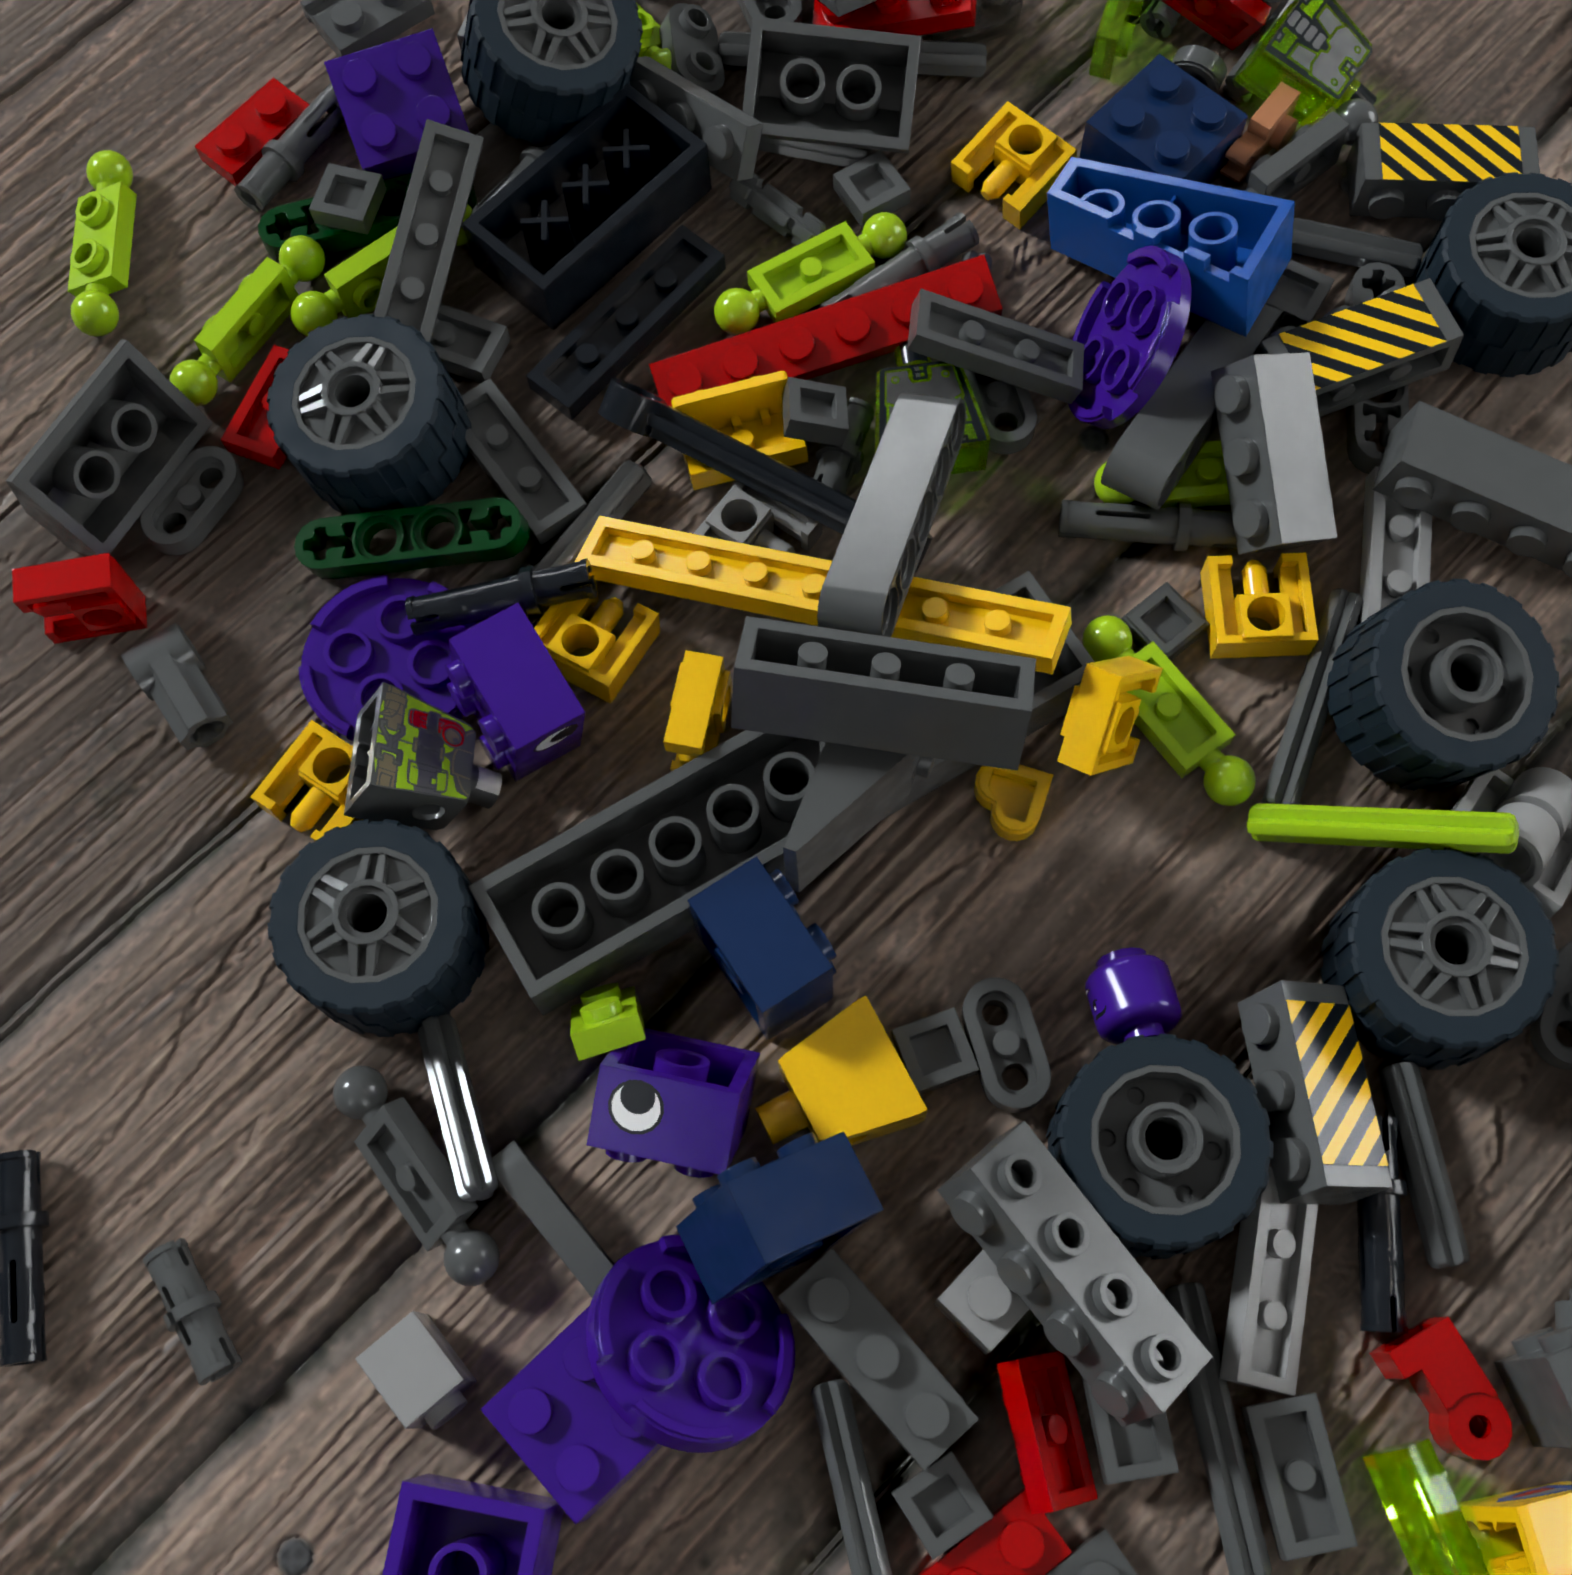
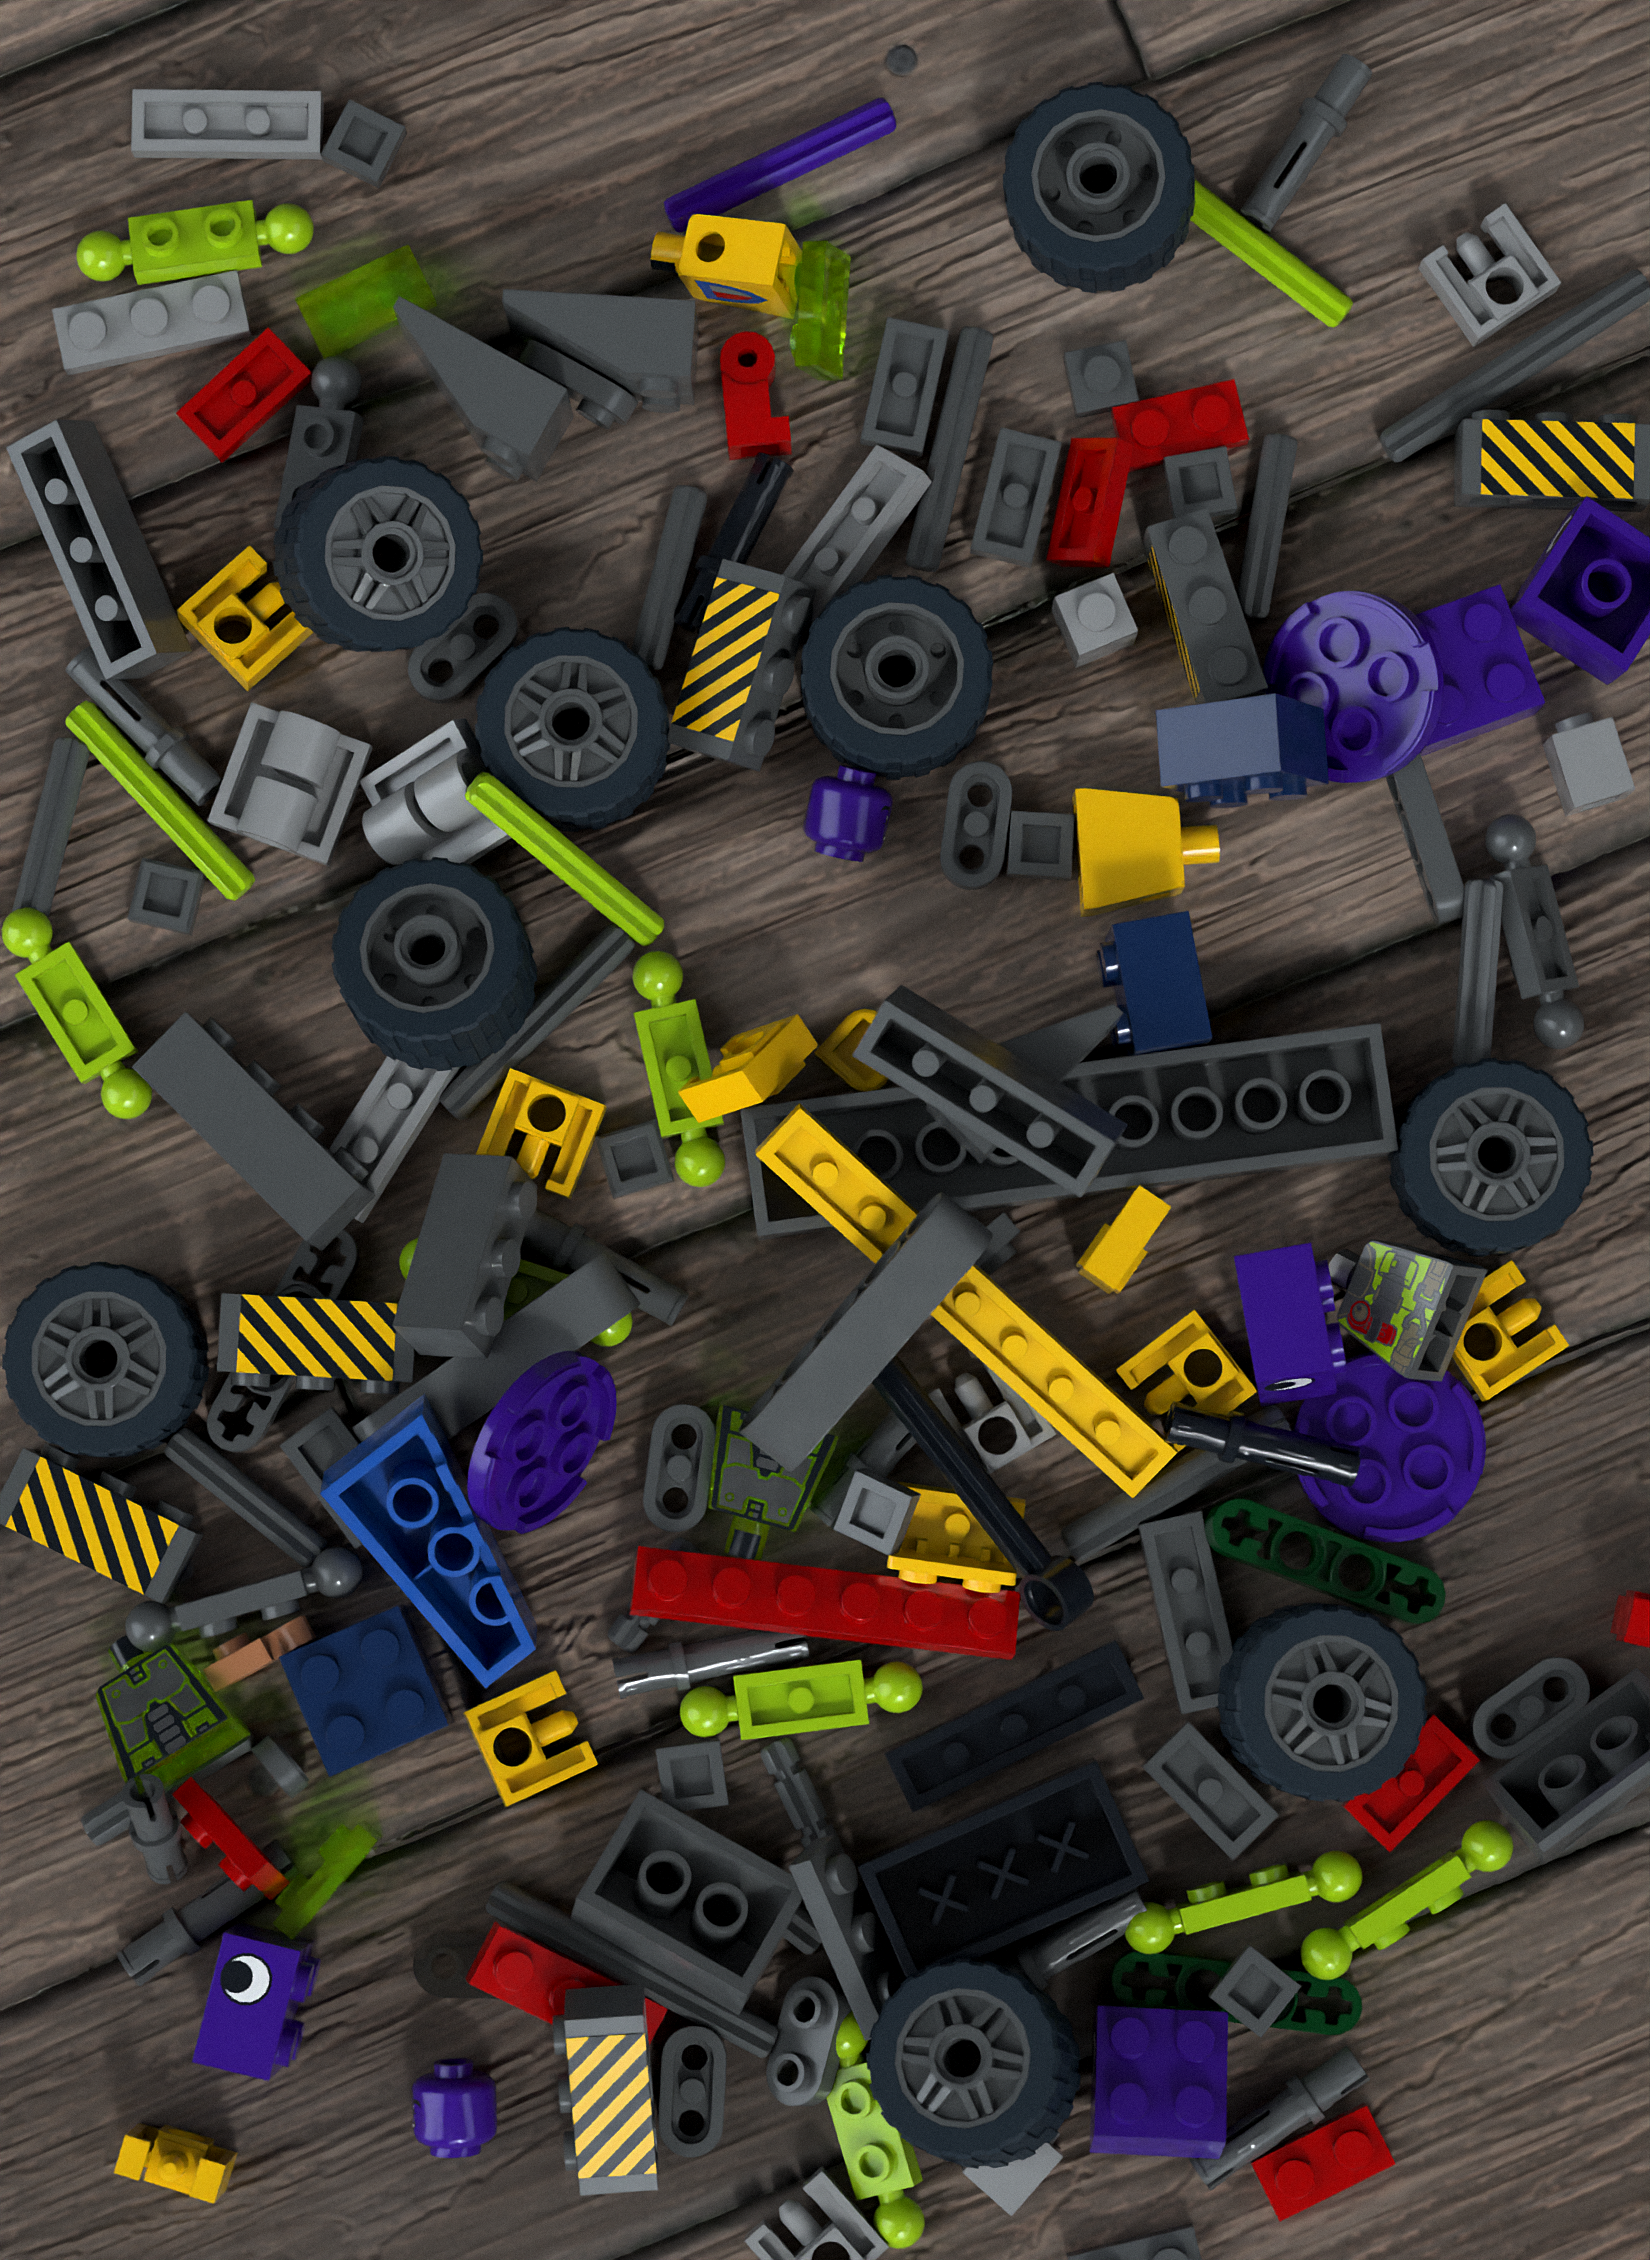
camera: 160 degrees left, 15 degrees up
lime plate [67,150,137,337] -> none
dark grey piece [121,622,234,750] -> none
dark grey plate [374,119,484,343] -> none
lime plate [570,983,646,1061] -> none
dark purple brick [587,1028,760,1178] -> none
dark grey plate [907,289,1085,404] -> none
dark grey brick [937,1120,1213,1427] -> none

